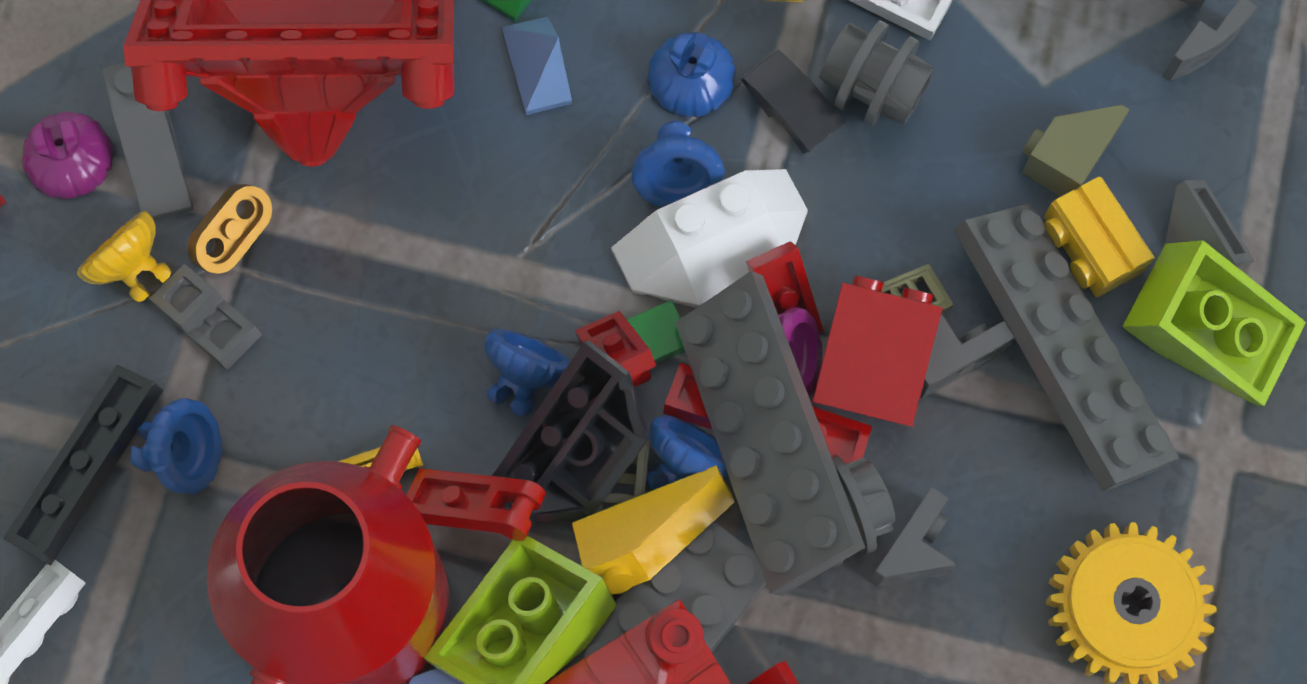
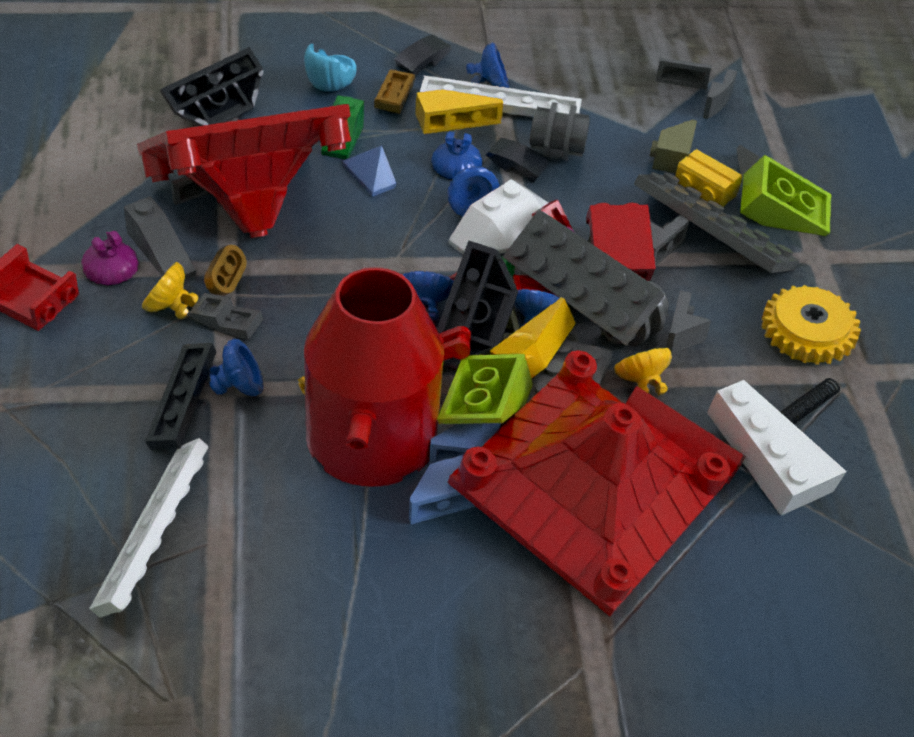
camera: 20 degrees left, 25 degrees down
none -> yellow hair [614,348,672,396]

